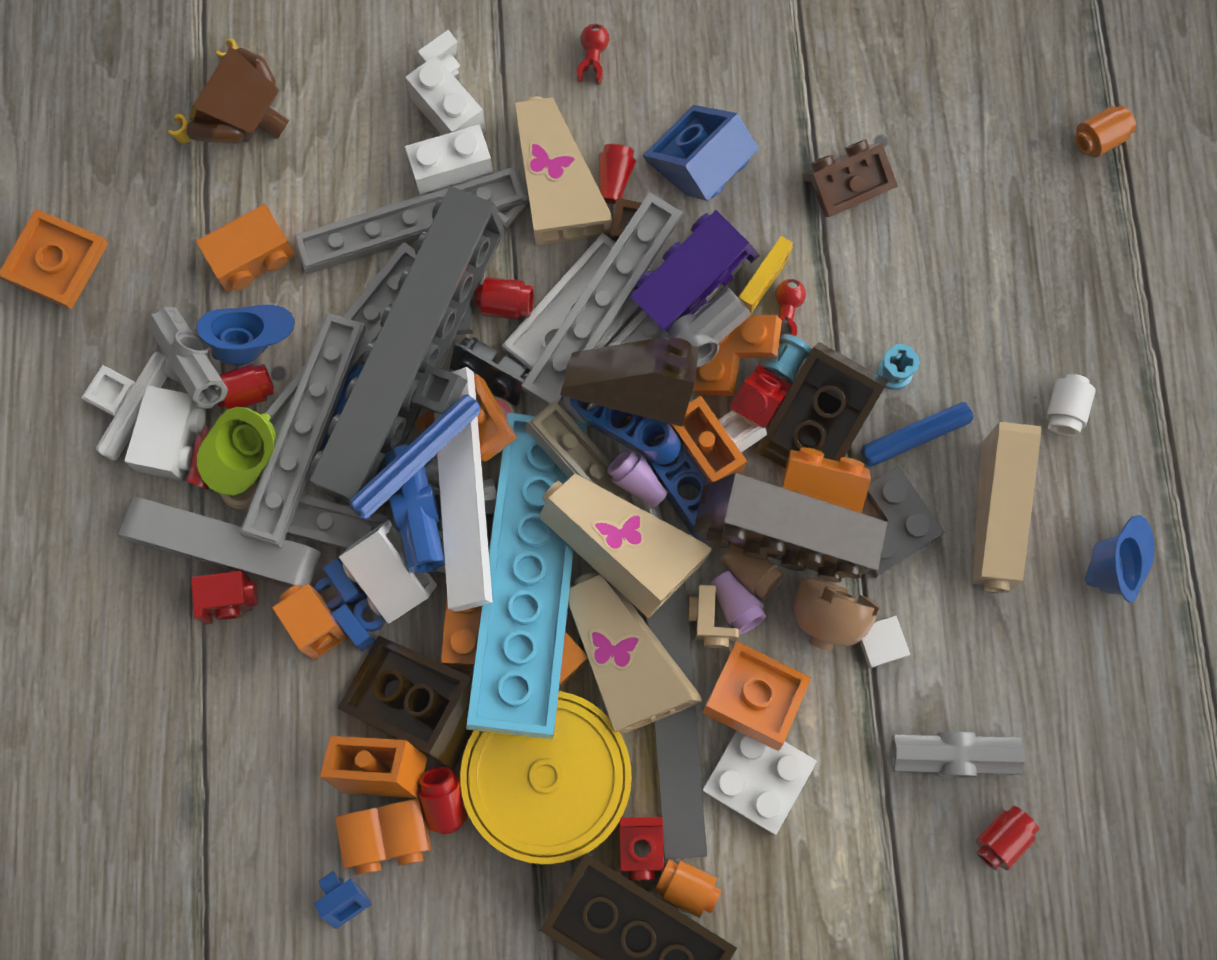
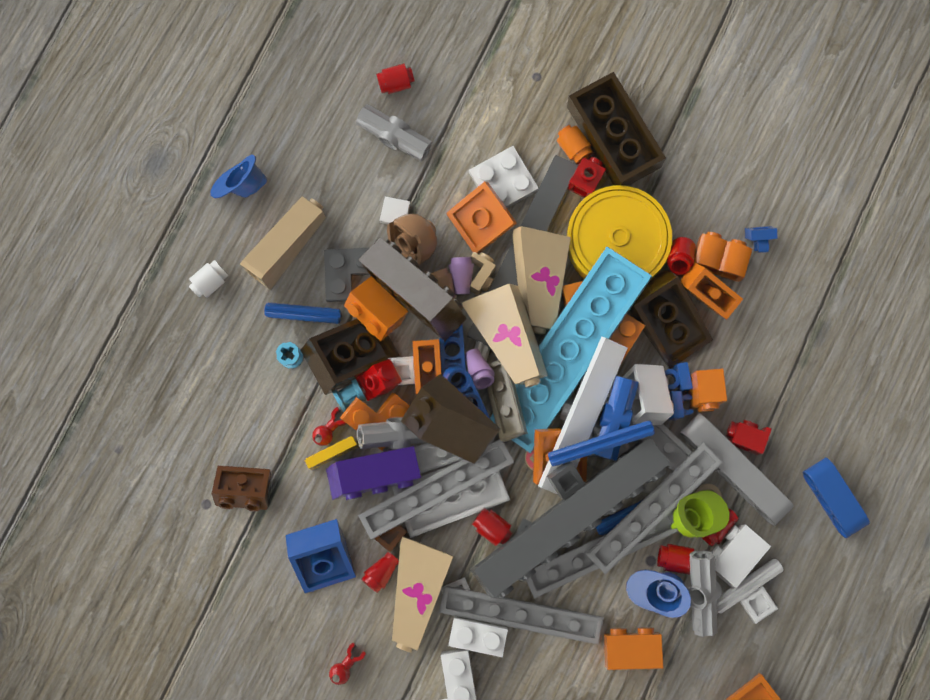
camera: 145 degrees left, 5 degrees up
black hinge [450,337,529,406] -> none
orange brick [1075,105,1136,158] -> none
none -> blue beam [802,458,870,538]

